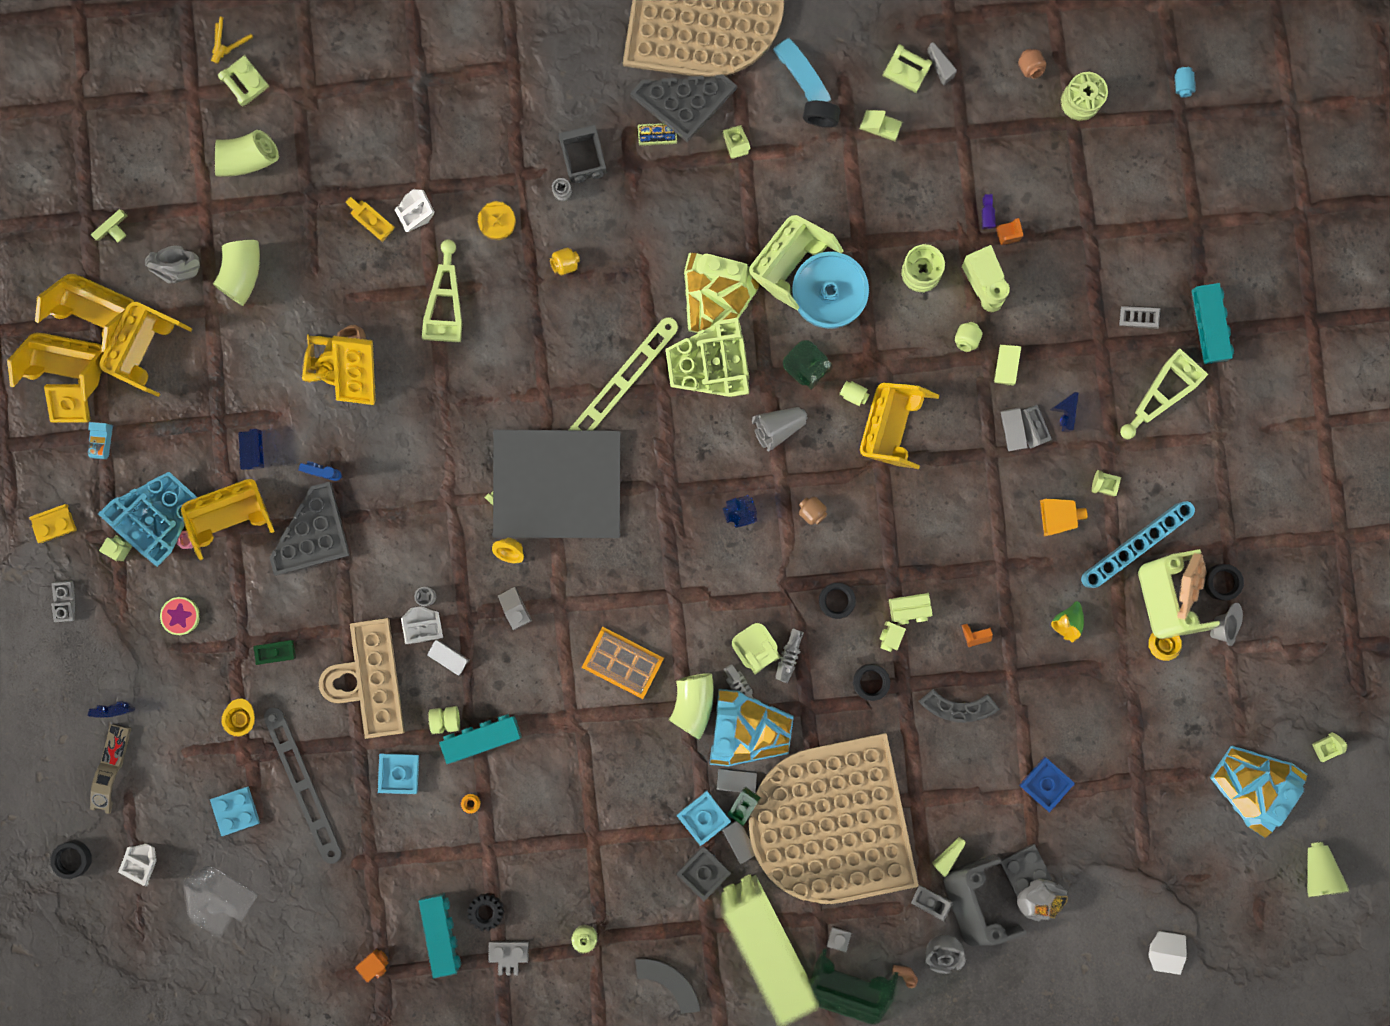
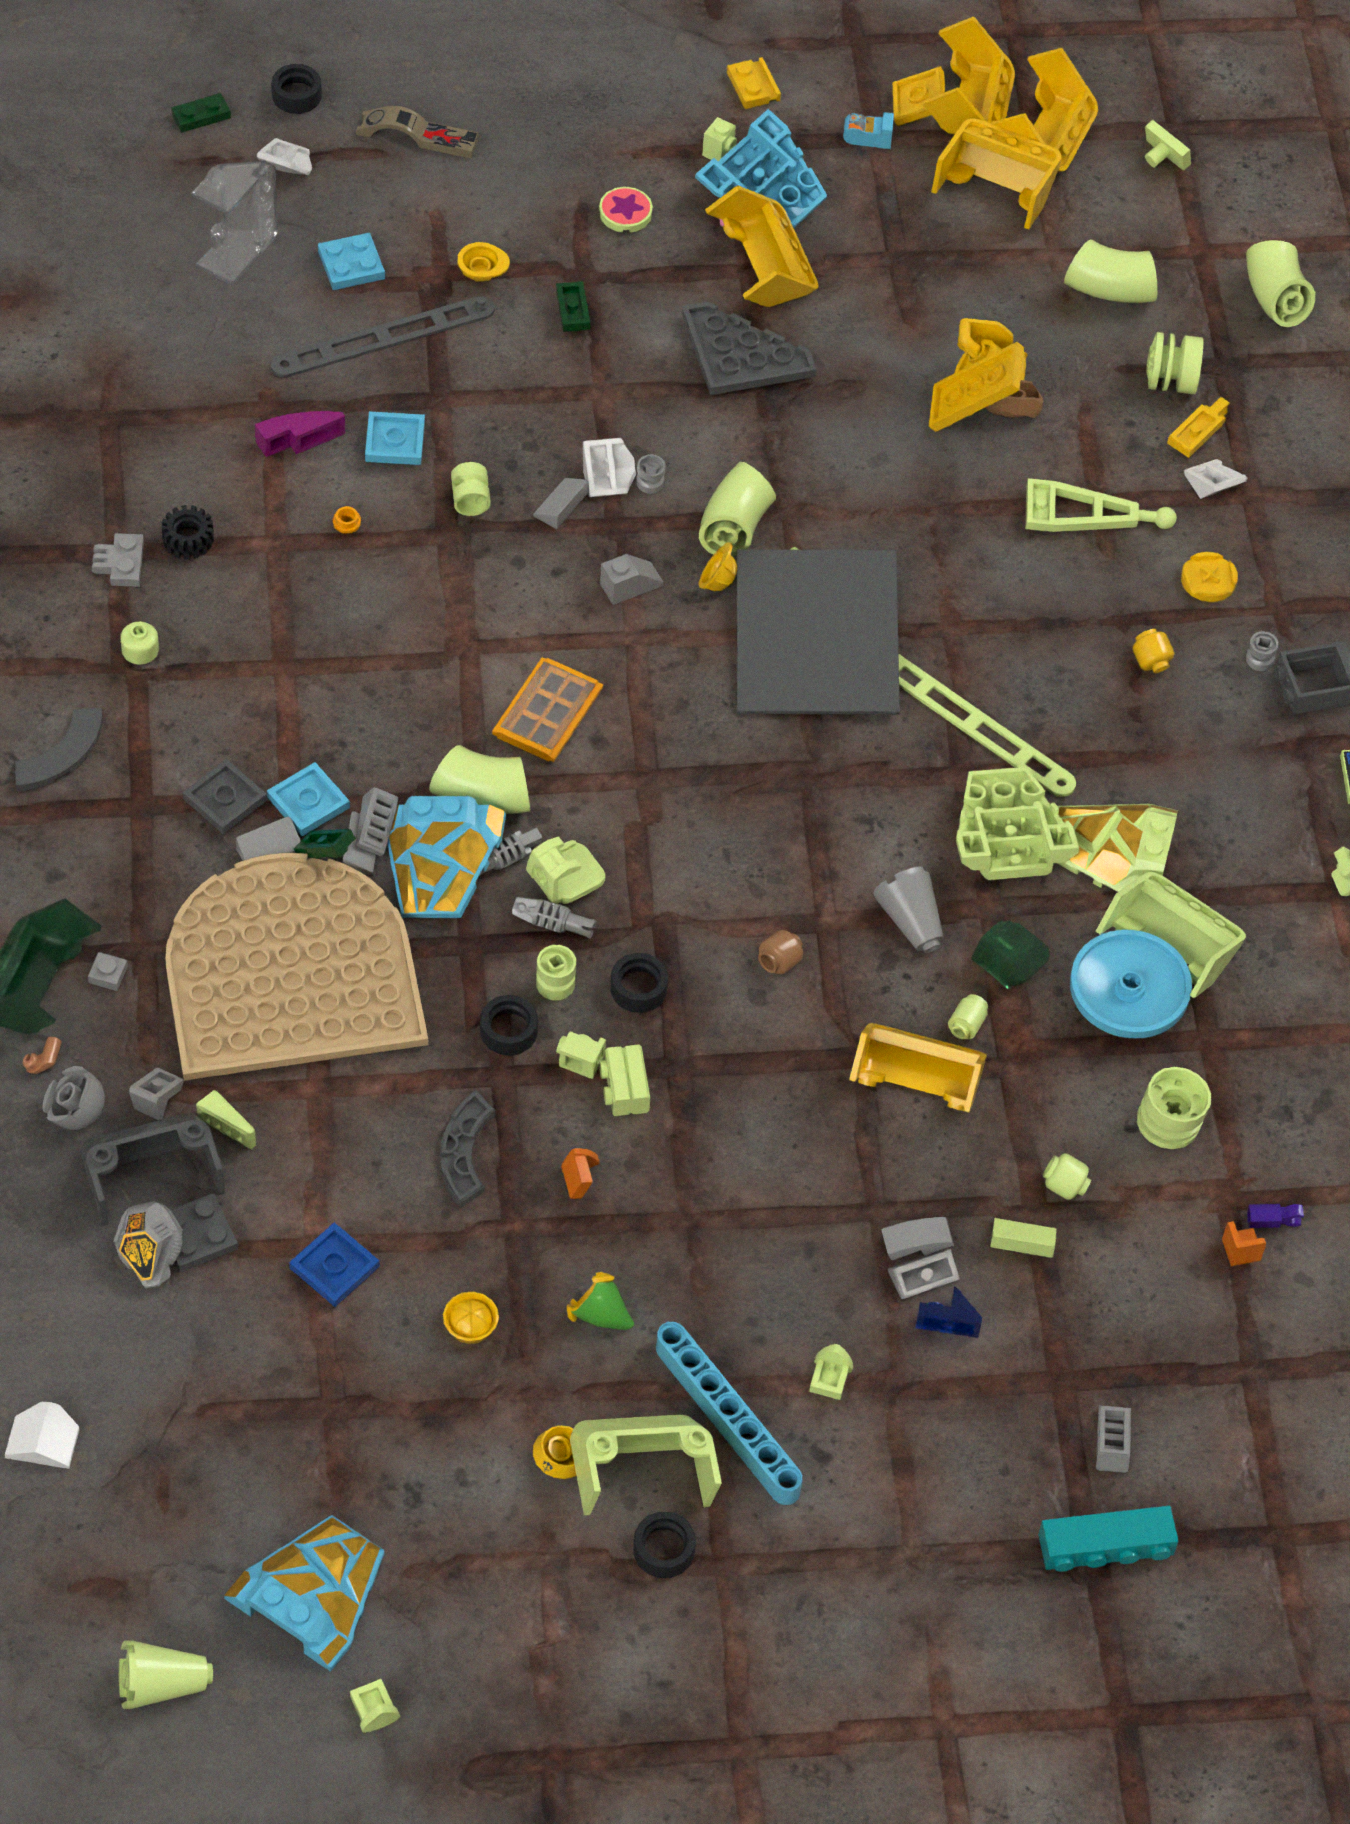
camera: 85 degrees right, 30 degrees down
light grey slope [51,580,75,622] -> none
clear blue slope [88,701,135,718] -> none
light grey helmet [145,246,200,284] -> none
clear blue panel [238,429,264,470] -> none
blue plate [299,461,342,481] -> none
tan plate [319,618,405,739] -> none
orange brick [355,948,389,983] -> none
teal brick [419,893,461,978] -> none
teal brick [439,714,522,764] -> none
yellowish green door [721,874,817,1026] -> none
clear blue hair [723,495,758,528] -> none
yellowish green piece [962,245,1010,312] -> none
light orange torso [1040,499,1087,536] -> none
yellowish green plate [1120,349,1208,439] -> none
light nougat wing [1177,553,1207,619] -> none
light grey piece [1210,603,1243,646] -> none
none -> dark green plate [171,93,231,133]
none -> magenta slope [255,411,346,457]
none -> light grey slope [356,787,398,856]
none -> yellow hat [443,1292,499,1344]
none -> yellowish green wheel [536,945,576,1000]
none -> yellowish green brick [699,462,776,557]
none -> yellowish green wheel [1146,332,1203,394]

